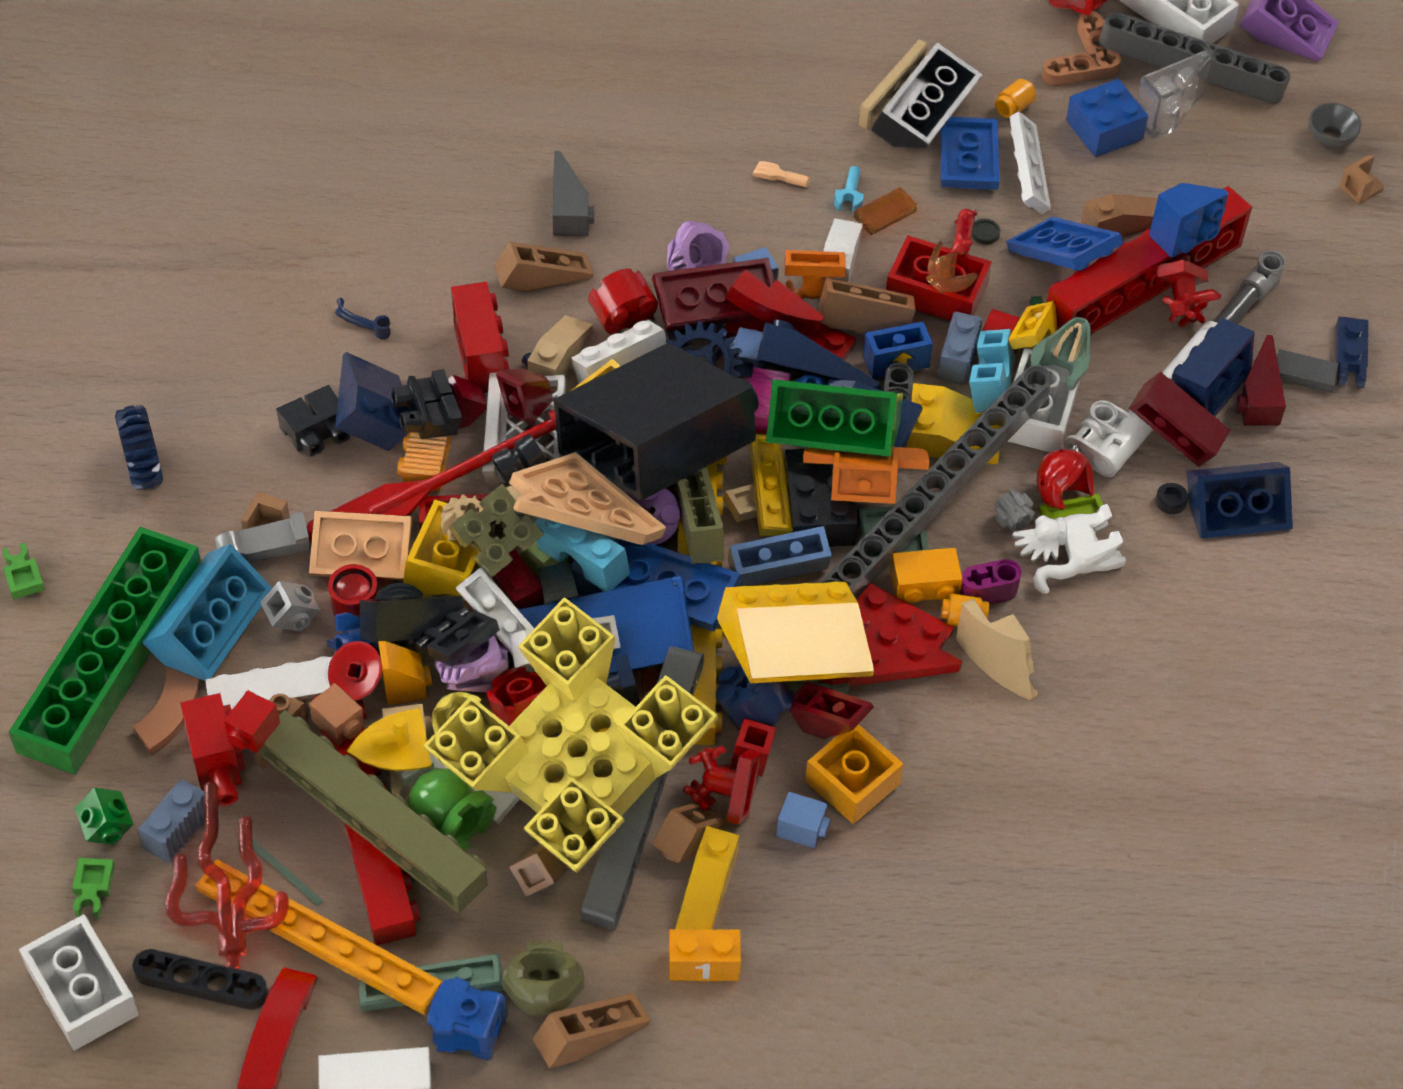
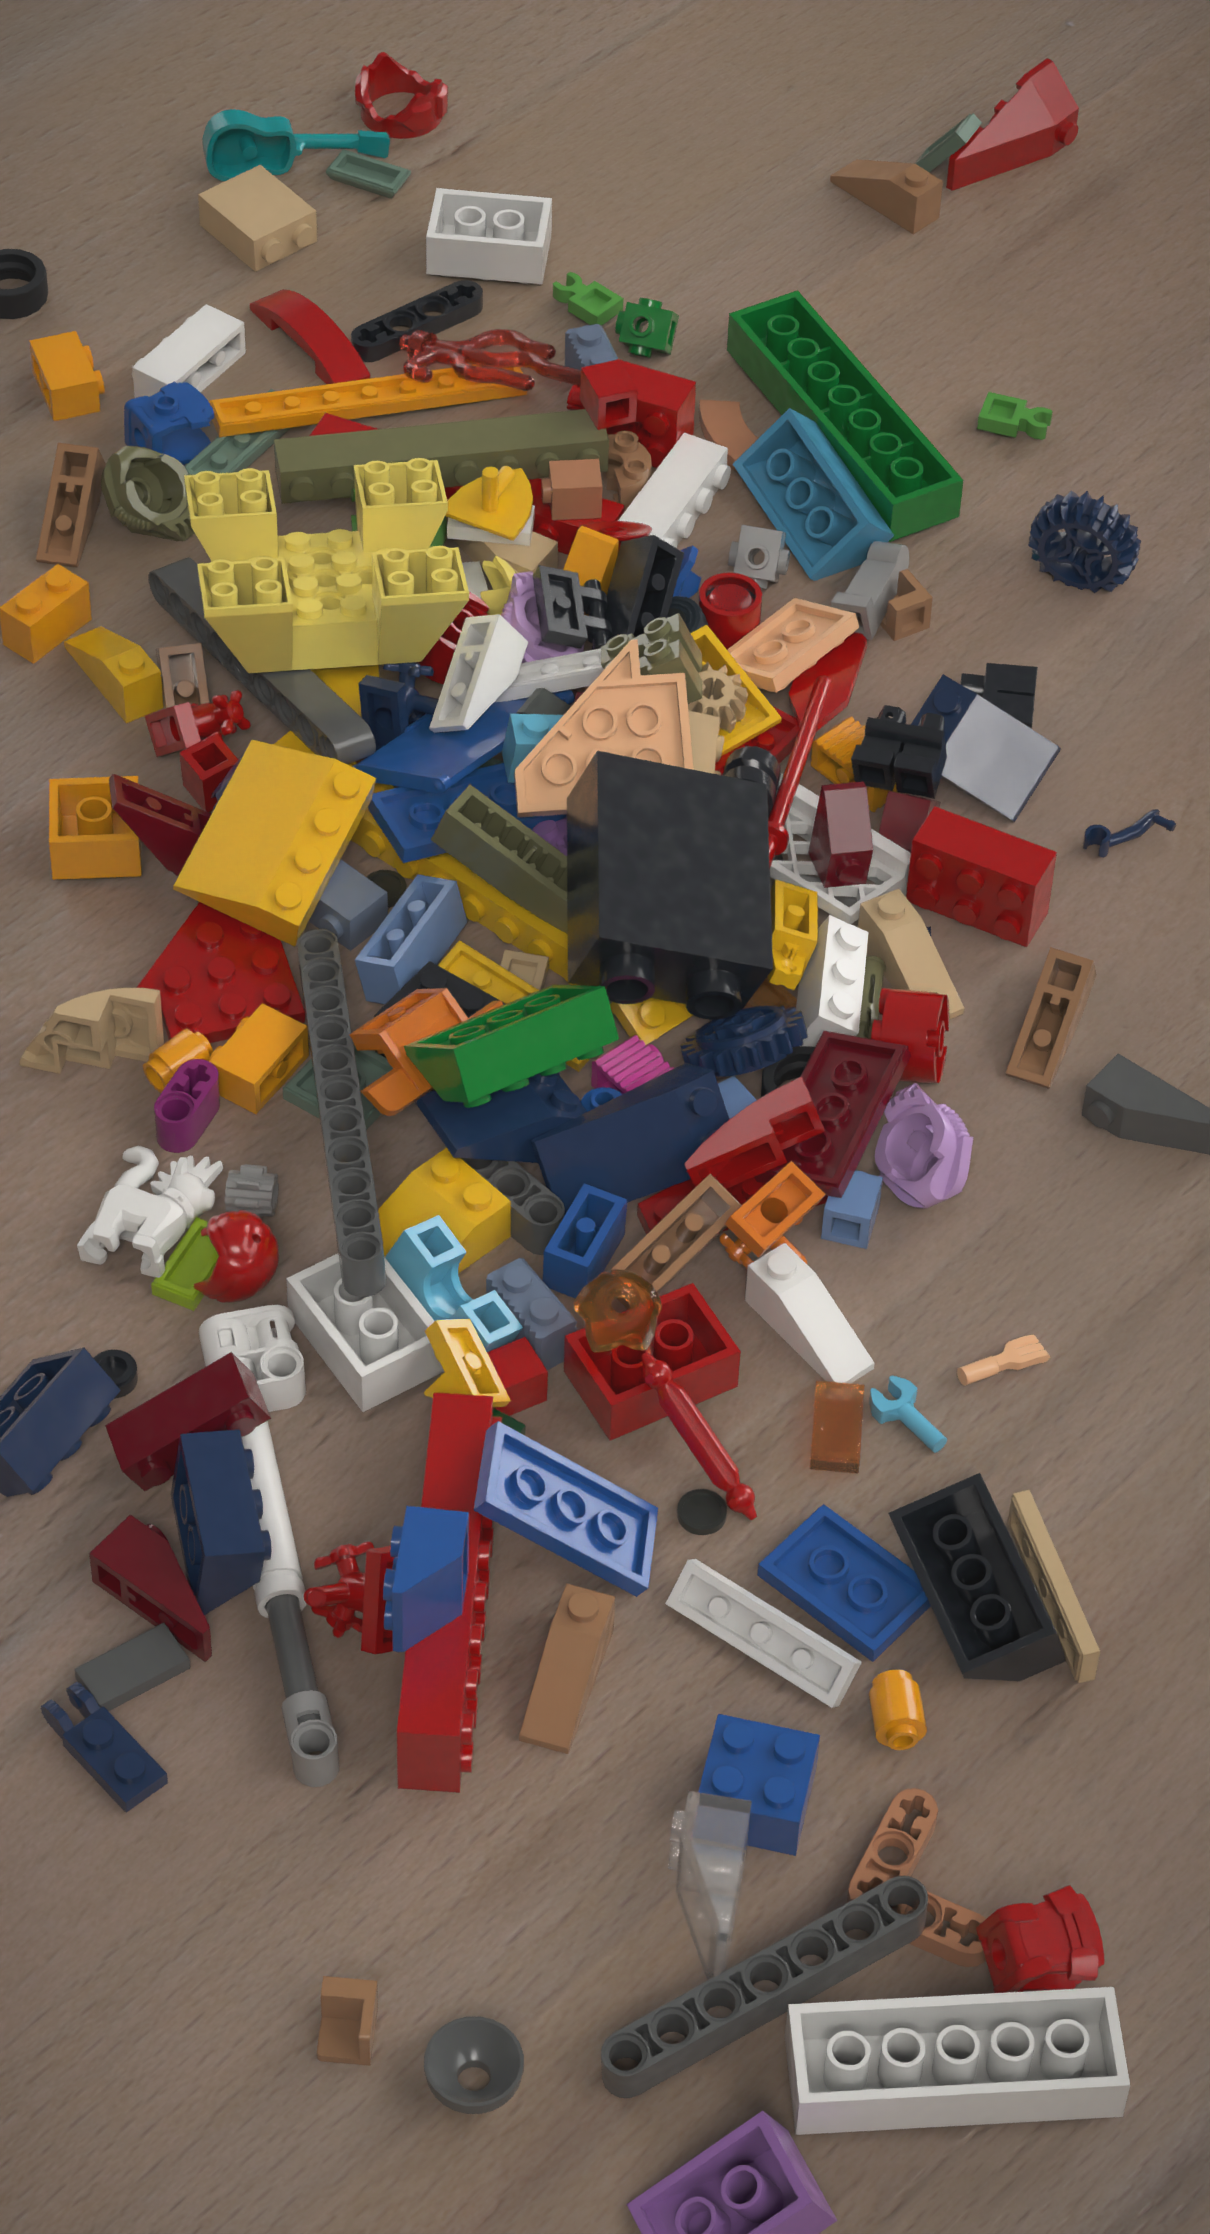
camera: 130 degrees right, 5 degrees down
medium blue brick [776,791,831,849] -> none
sand green animal [1031,317,1090,390] -> none

